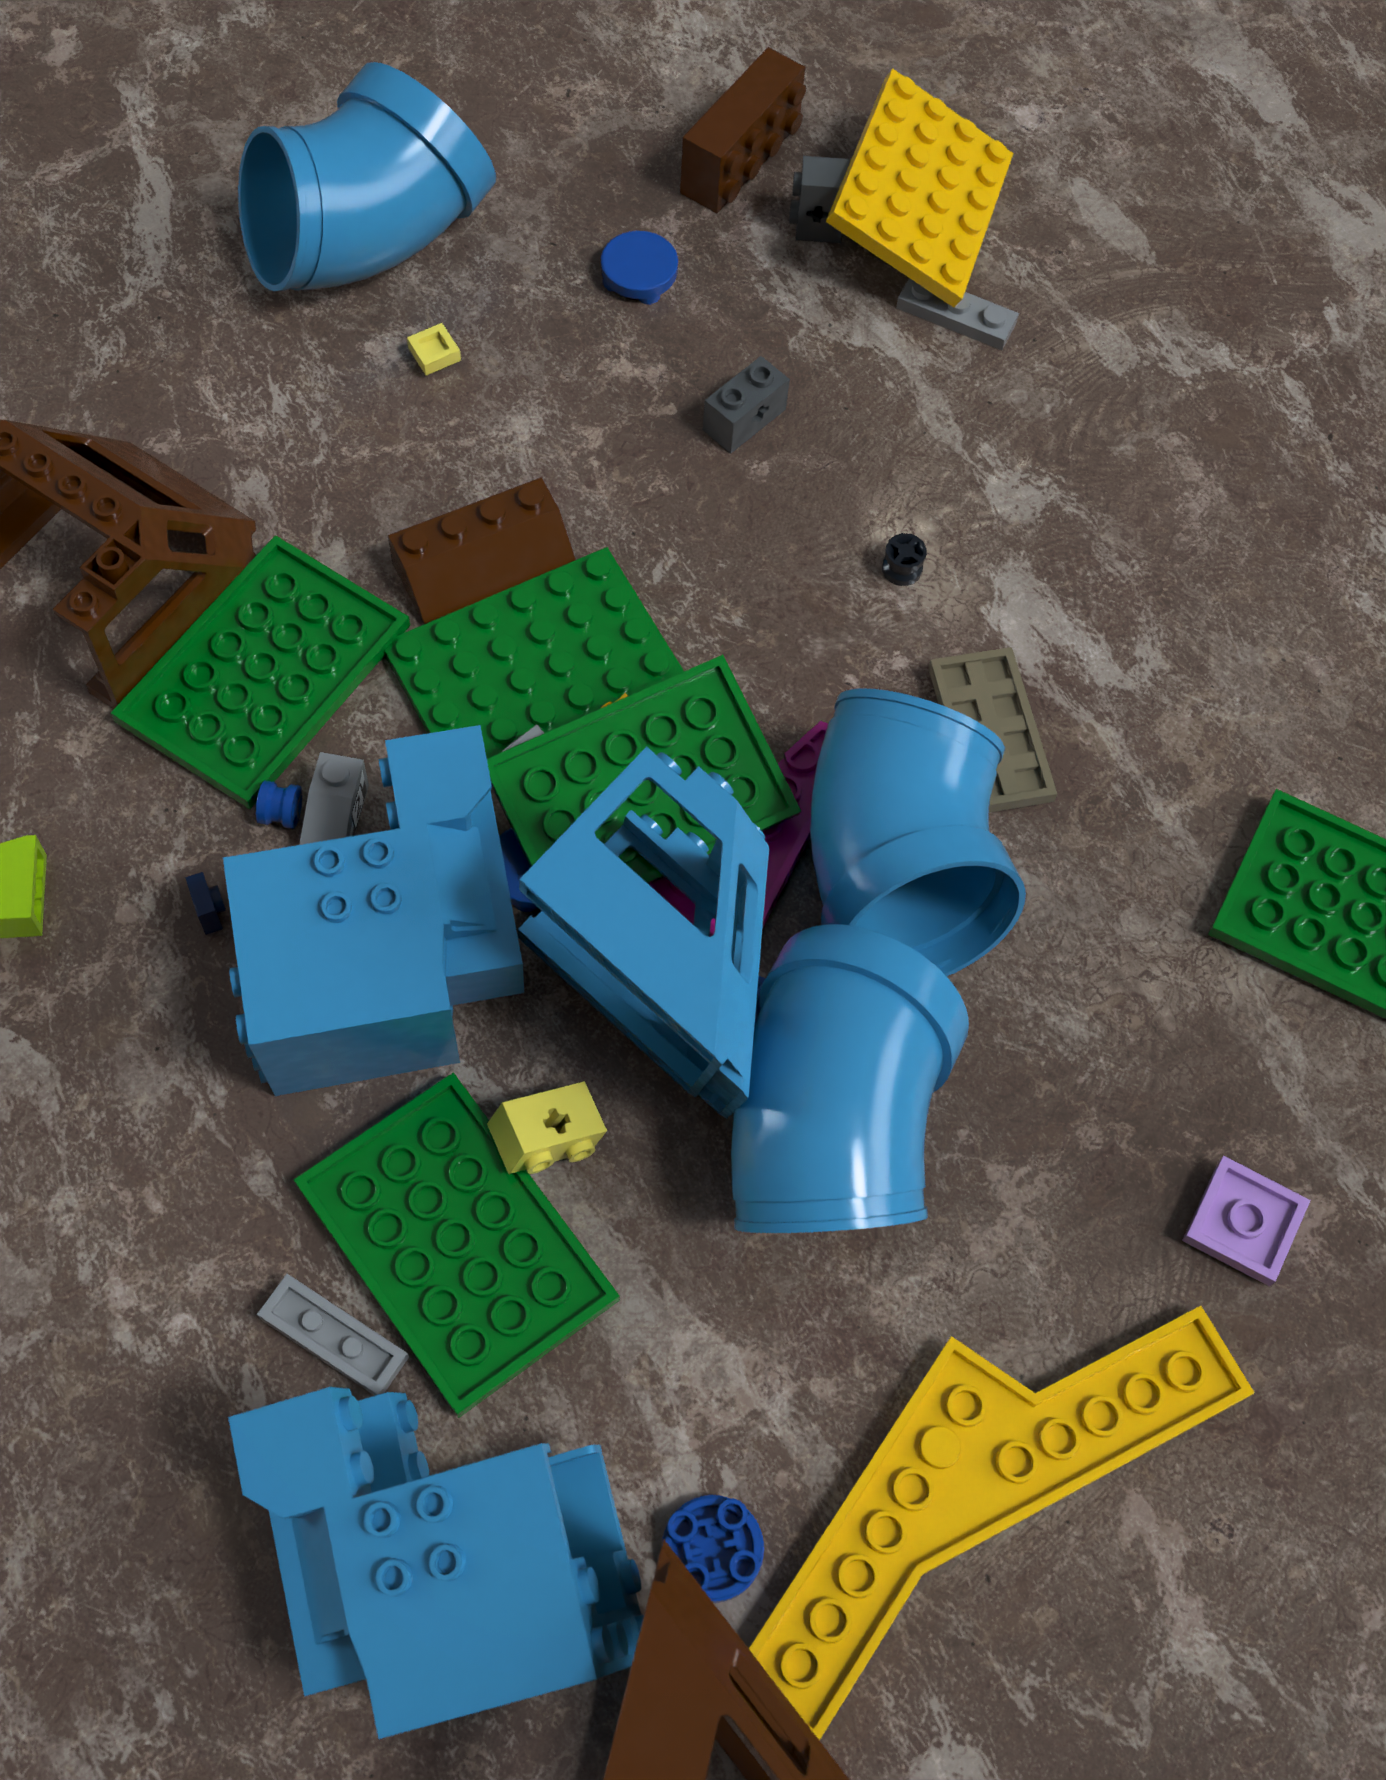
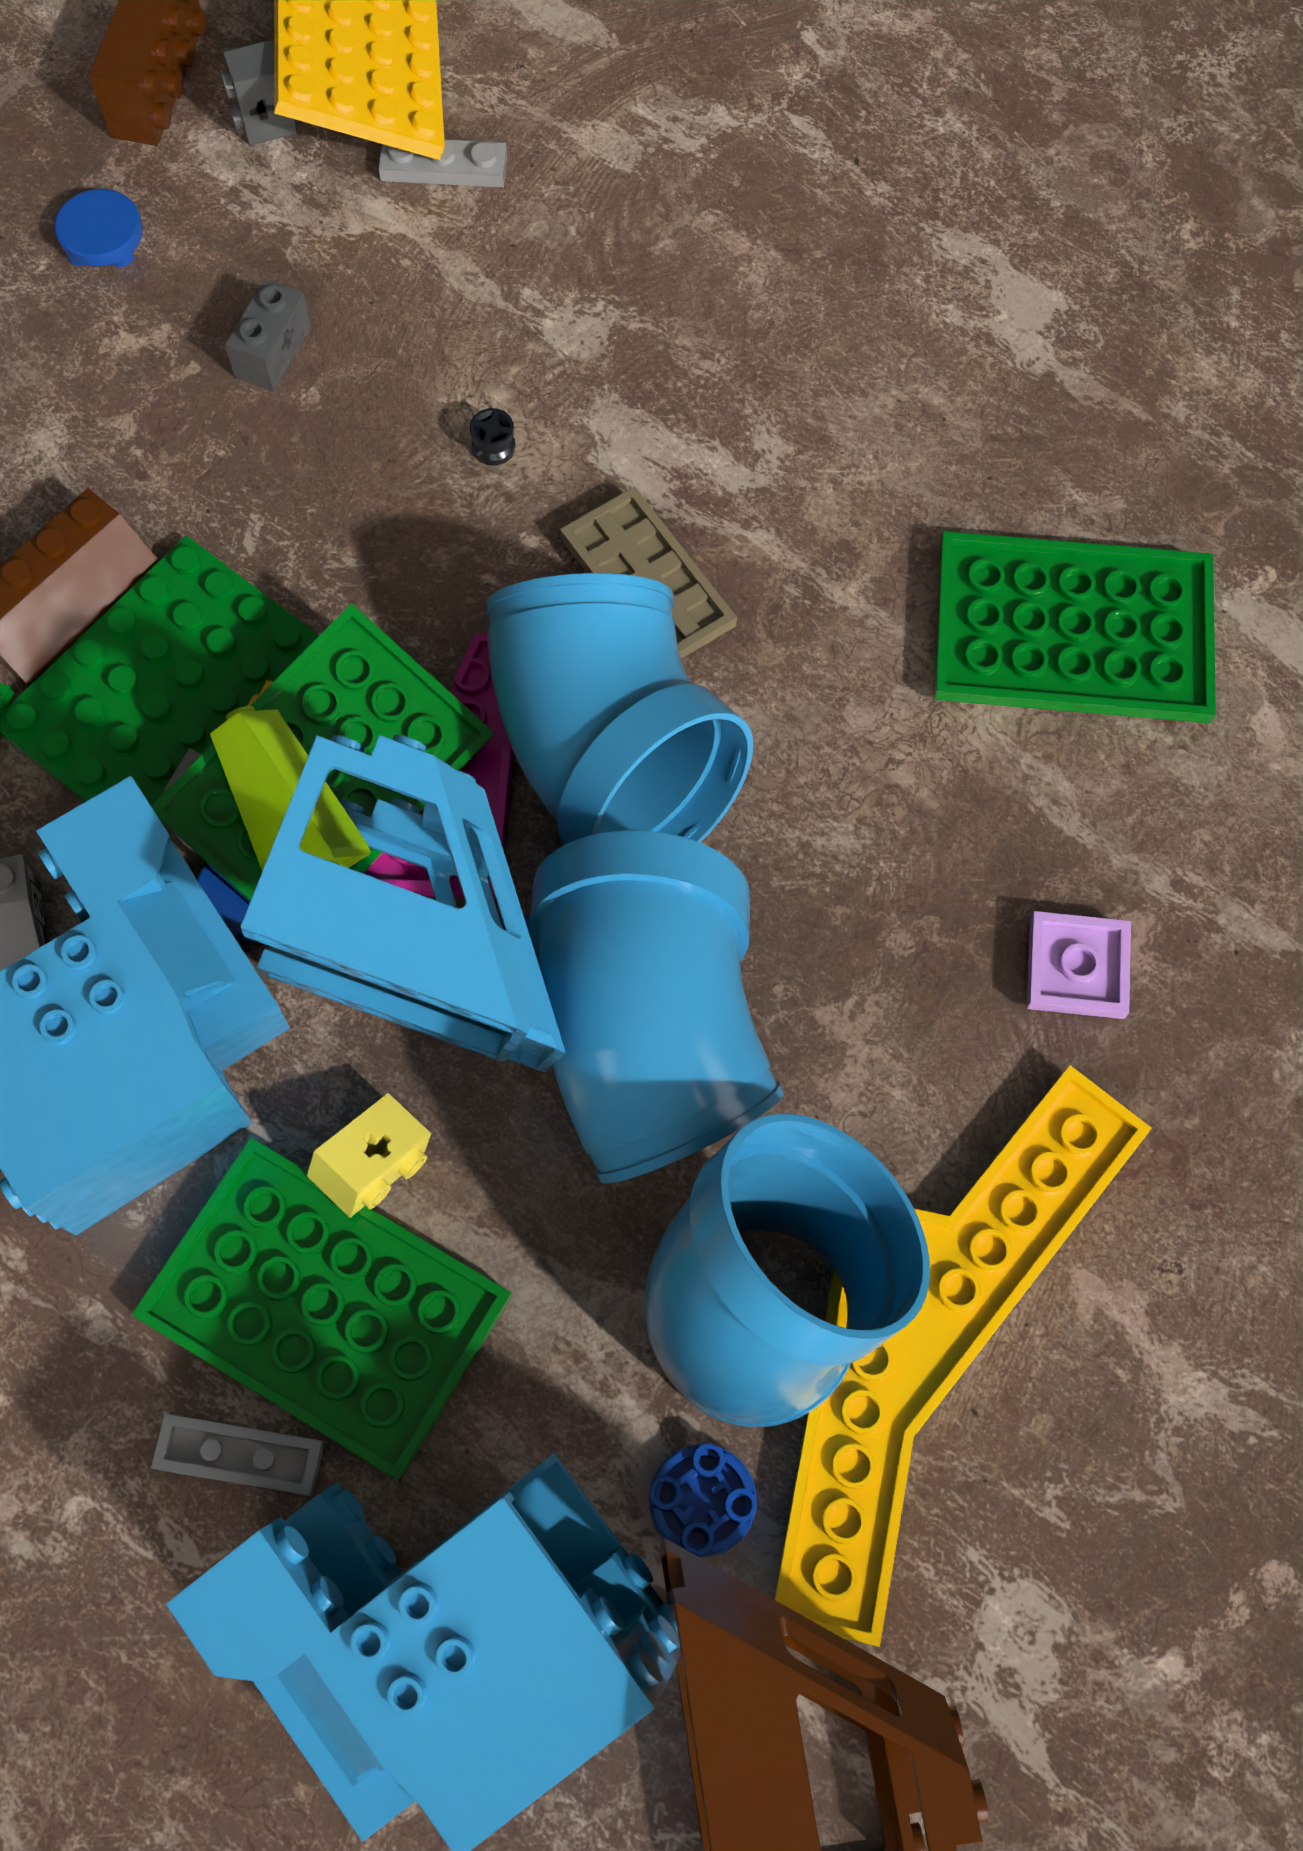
camera: 20 degrees left, 5 degrees up
none -> lime slope [210,706,371,872]
none -> dark azure cylinder [645,1113,930,1427]

